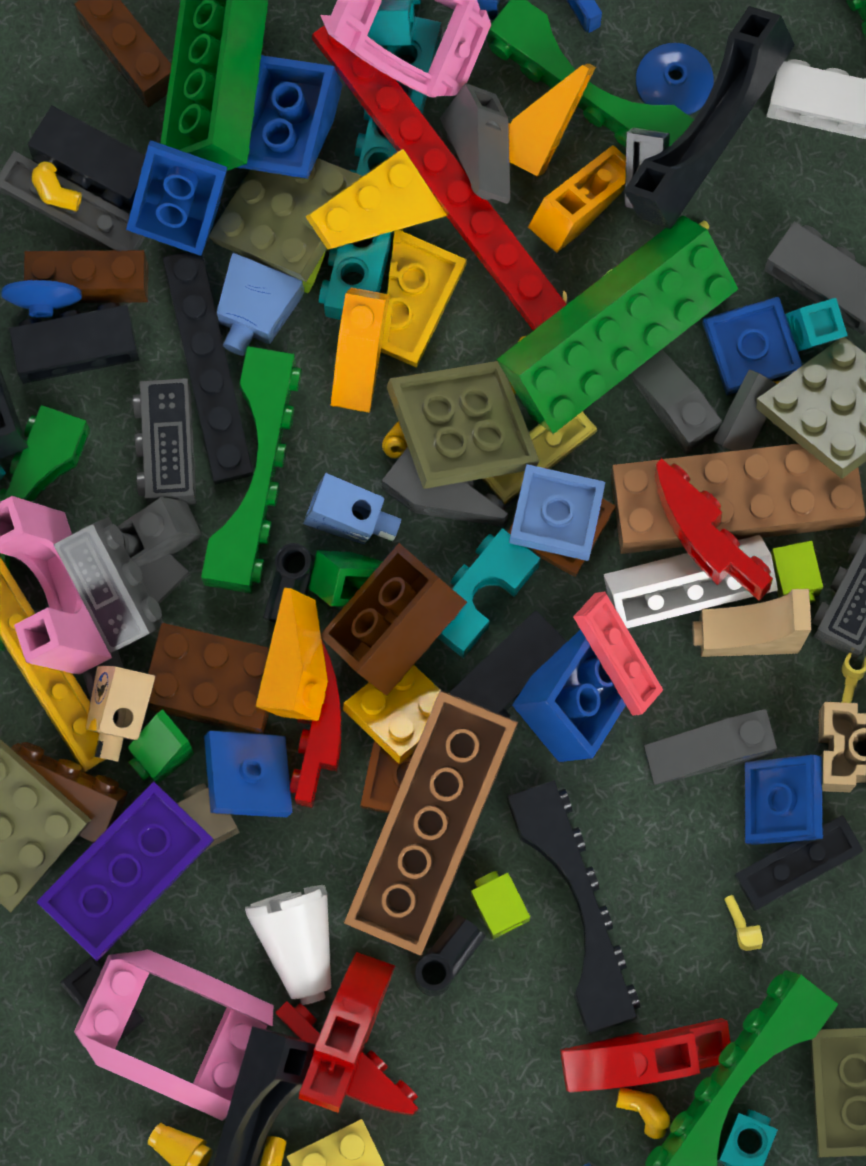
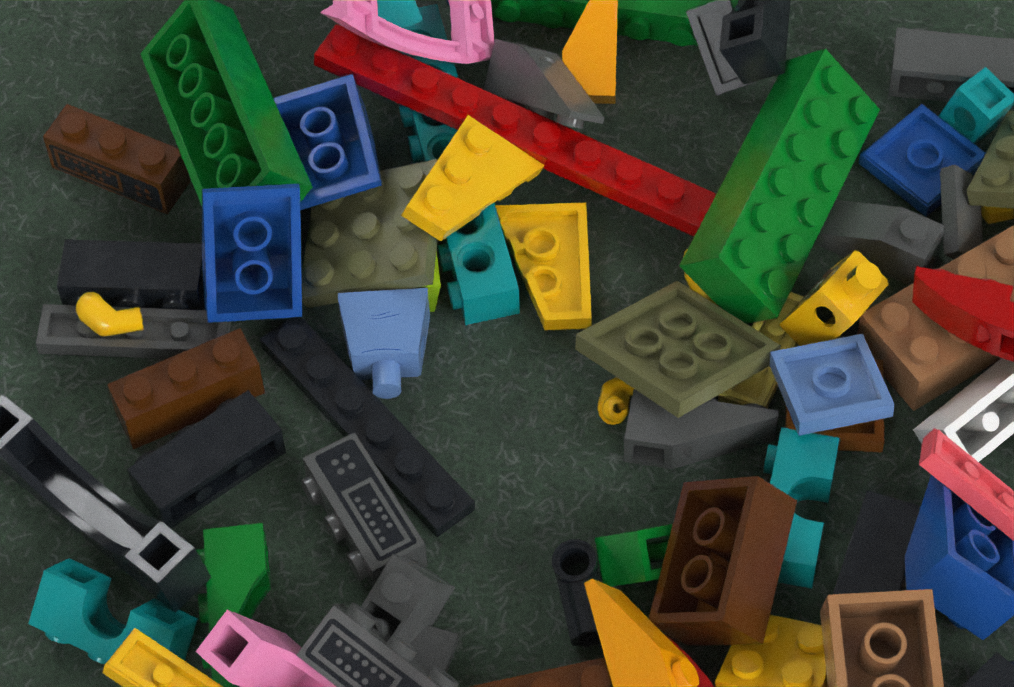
camera: 25 degrees left, 20 degrees down
blue dish [1,280,82,318] -> none
green arch [201,346,302,594] -> none
medium blue torso [303,473,401,544] -> none
light orange slope [331,288,390,413] -> none
light orange slope [528,145,626,253] -> none
none -> yellow torso [779,250,889,346]

